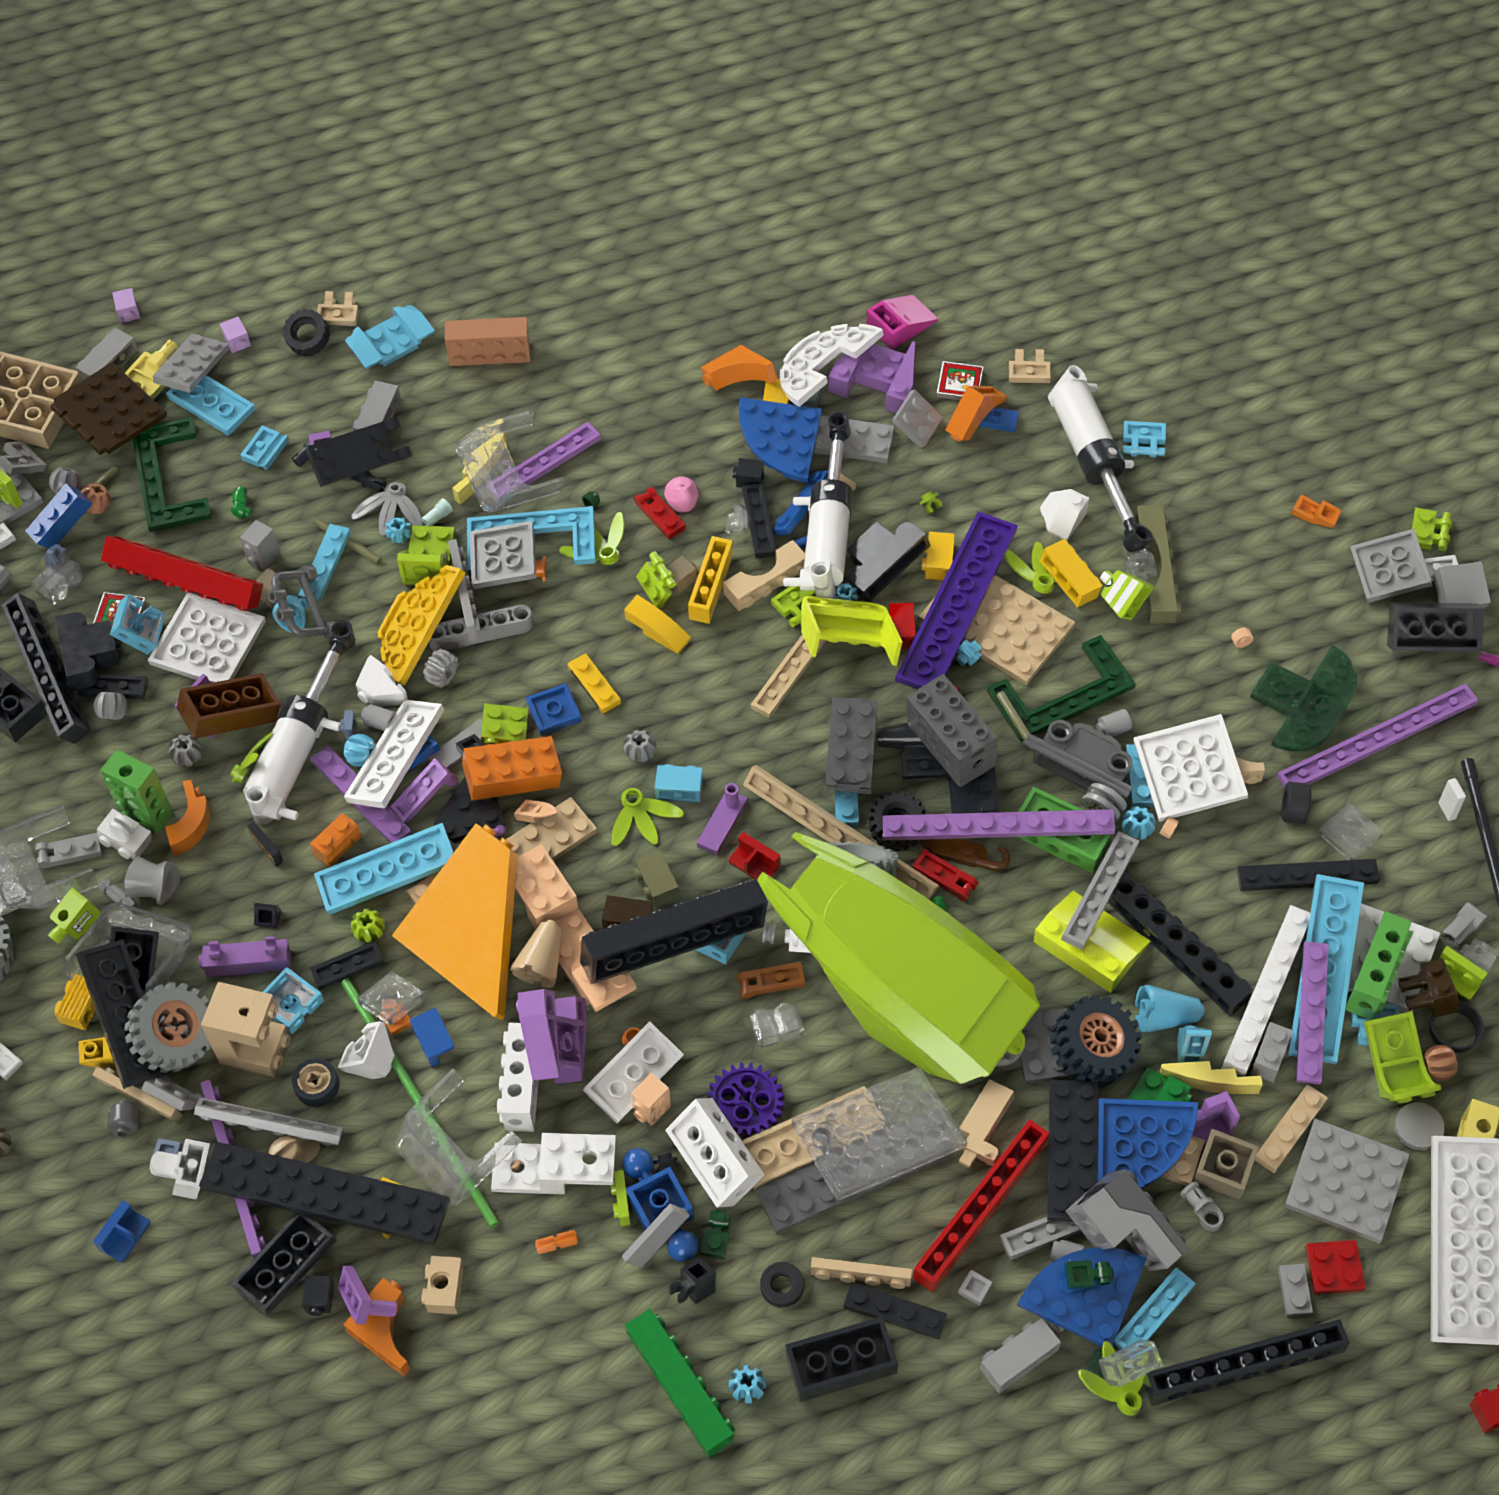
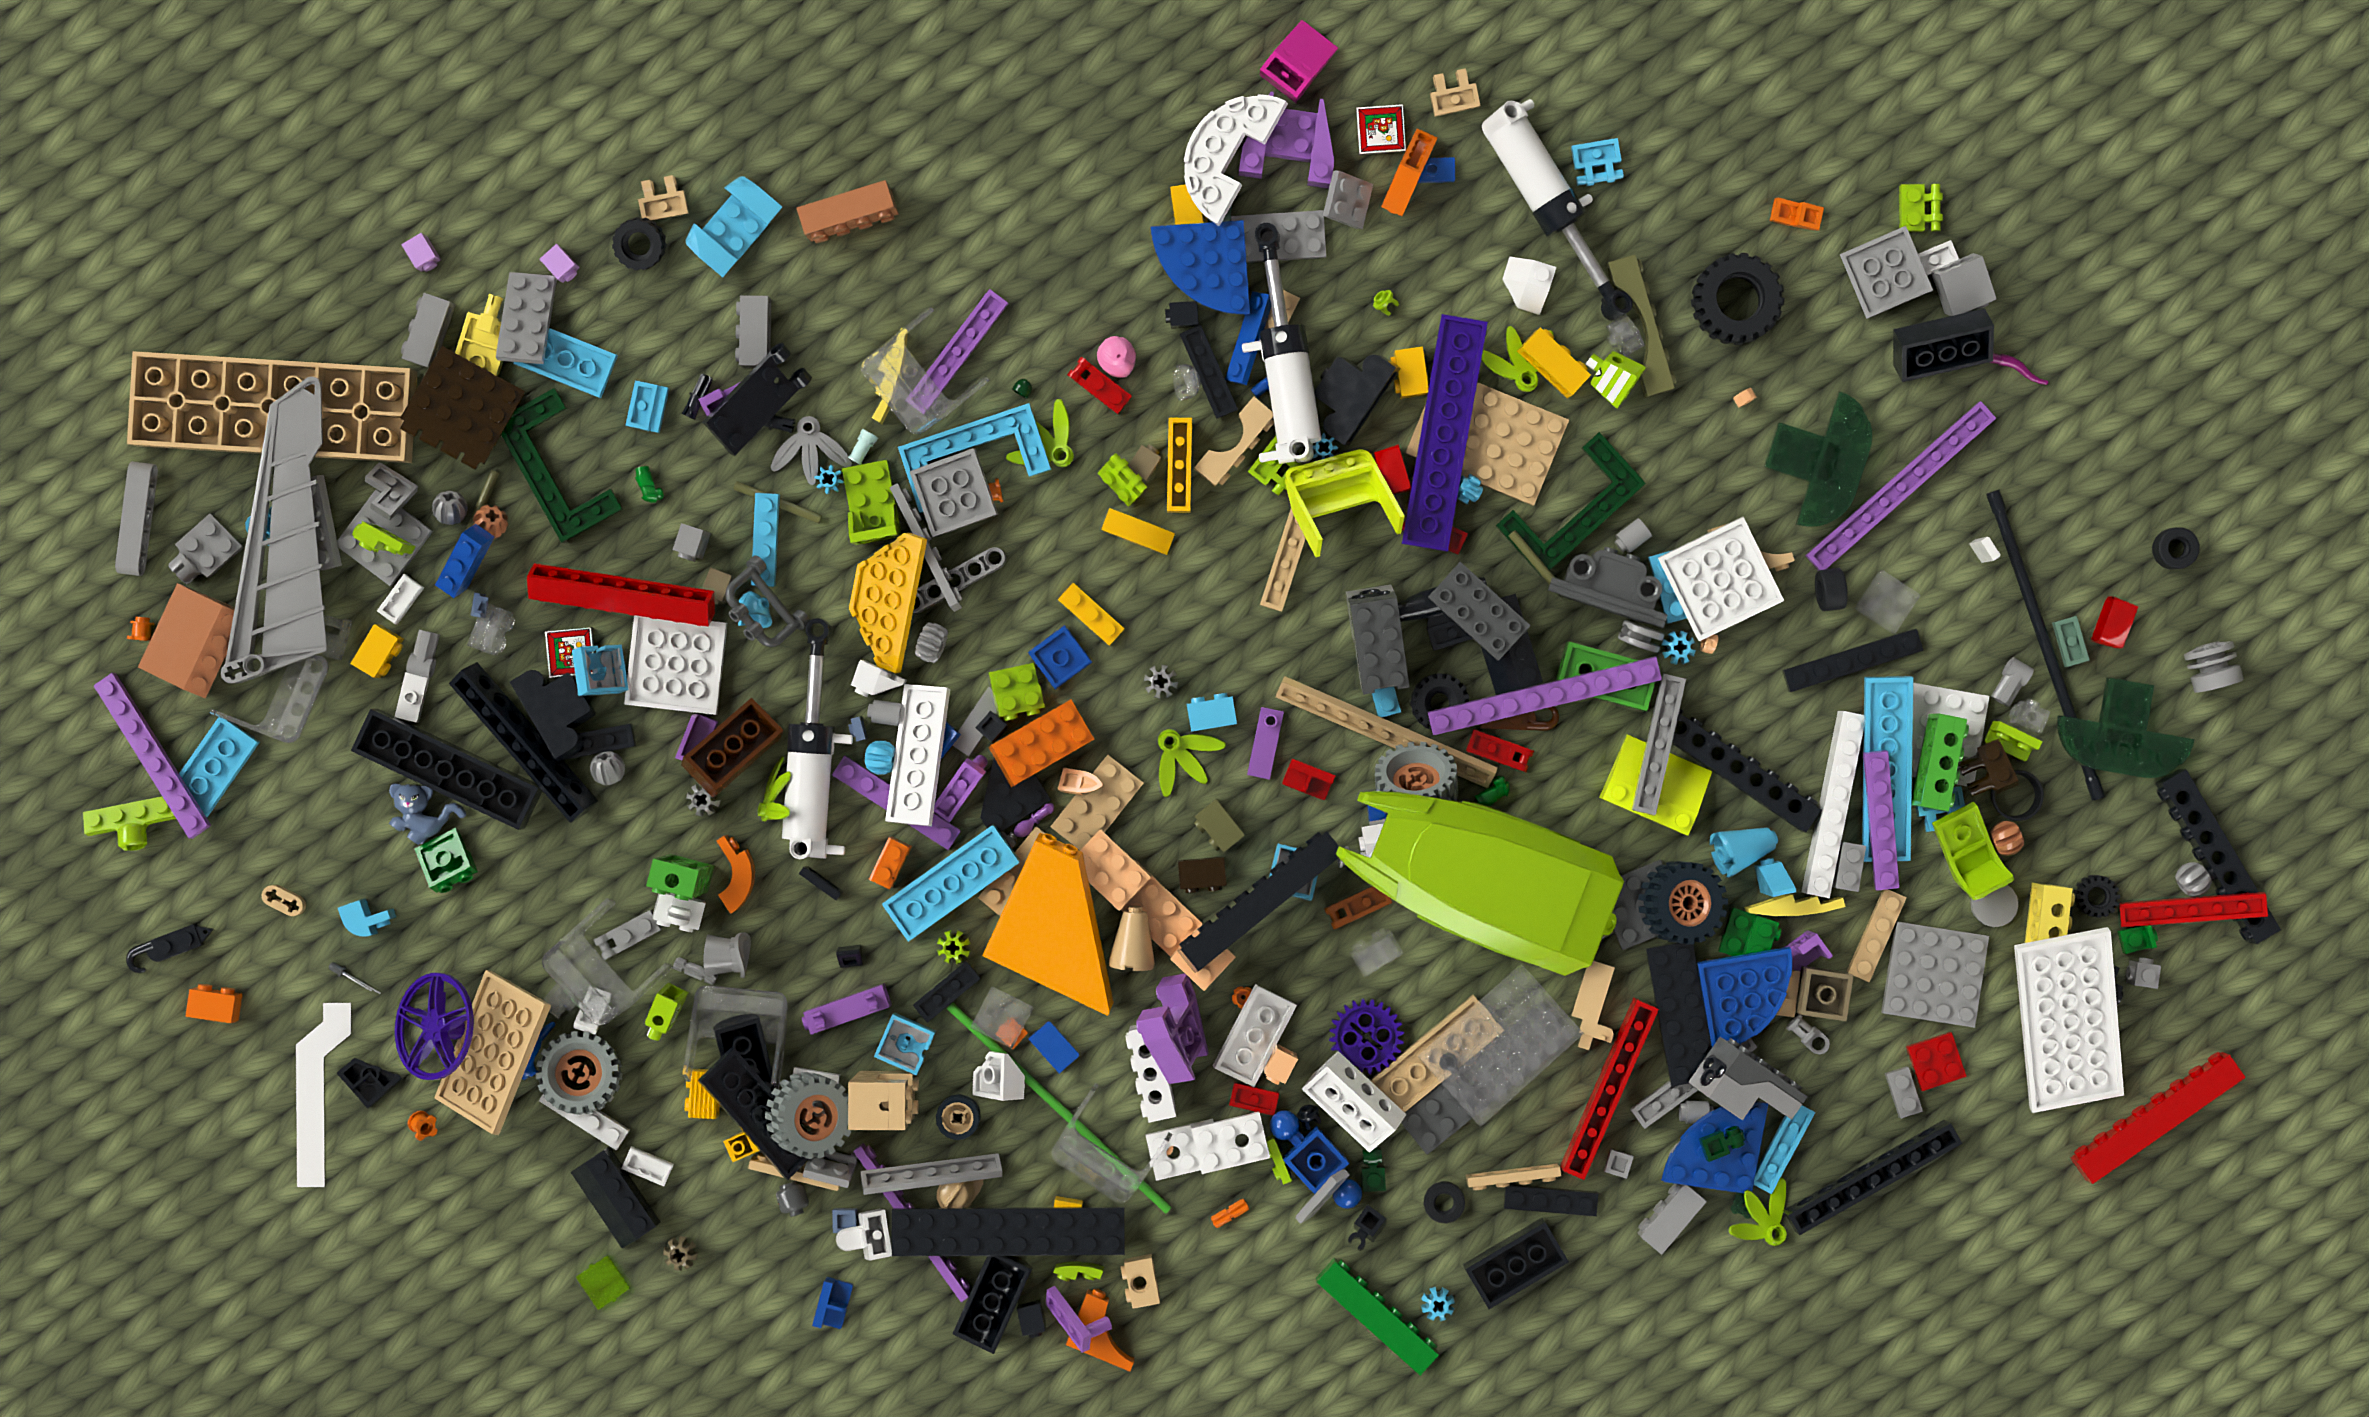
camera: 20 degrees left, 30 degrees up
orange arch [701,345,778,390] -> none
clear brick [1098,1339,1163,1387] -> none
none -> lime slope [1053,1262,1104,1281]
none -> red plate [1229,1082,1279,1116]
none -> black tyre [1691,253,1785,345]

